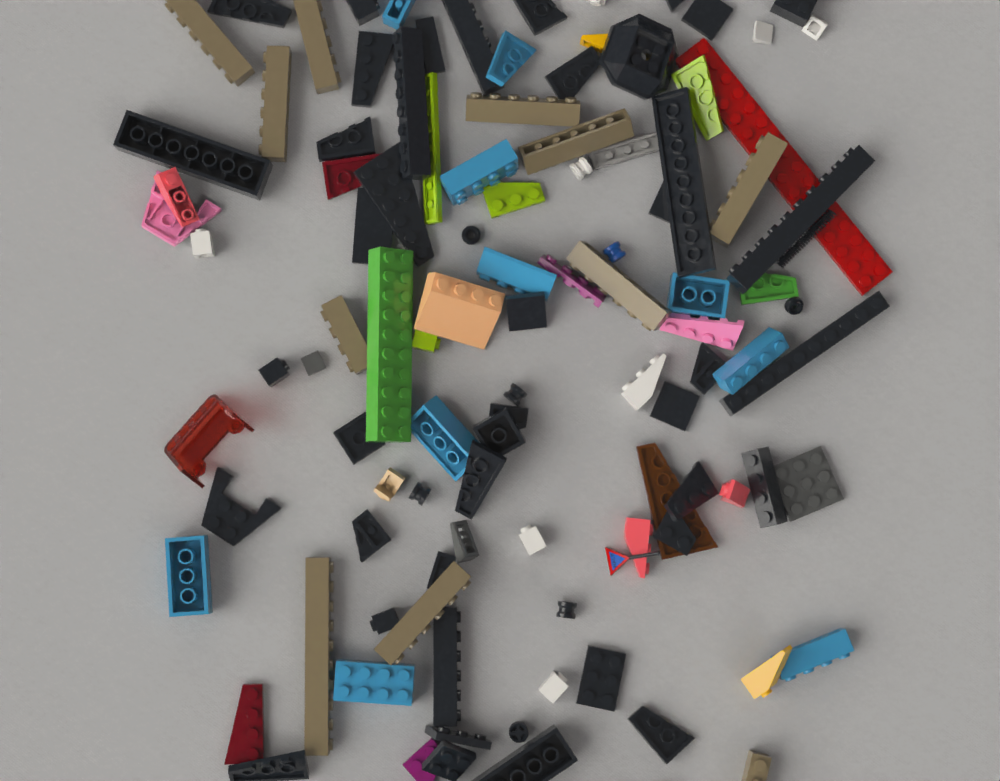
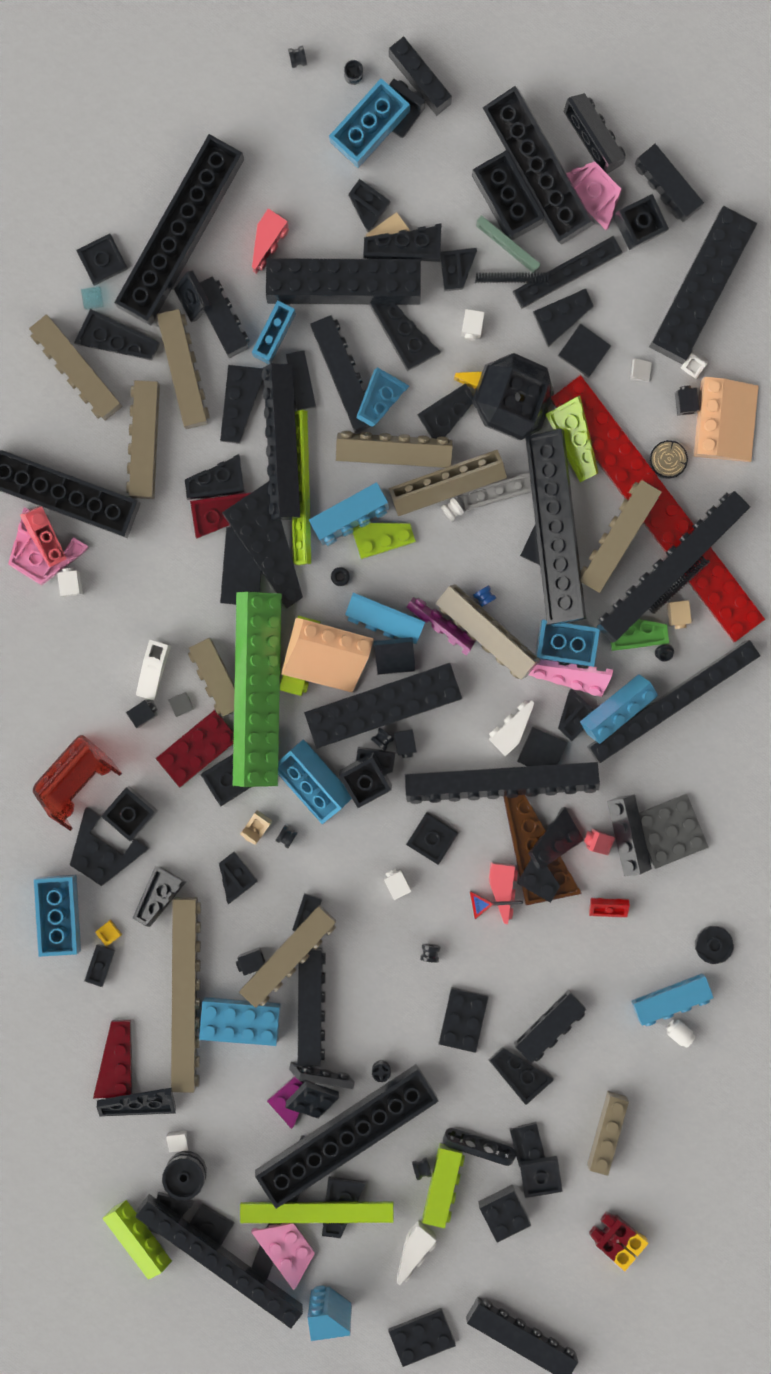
camera: 10 degrees right, 5 degrees up
dark grey slope [450,520,479,563] -> none
black wing [455,440,507,520] -> none
white brick [538,671,569,703] -> none
yellow slope [741,645,793,699] -> none
none -> black plate [84,944,116,987]
none -> yellow tile [95,919,122,947]
none -> black brick [101,786,158,841]
none -> wing [133,866,186,927]
none -> white slope [136,640,171,701]
none -> dark red plate [155,710,234,788]
none -> black brick [304,663,462,749]
none -> black brick [394,729,417,758]
none -> black brick [405,762,600,804]
none -> black tile [406,812,459,865]
none -> black brick [514,990,586,1064]
none -> red plate [589,898,630,917]
none -> dark tan tile [649,440,688,479]
none -> white brick [666,1019,696,1048]
none -> tan brick [667,600,692,629]
none -> black brick [675,385,700,416]
none -> light nougat slope [693,377,758,462]
none -> black tile [695,926,734,964]

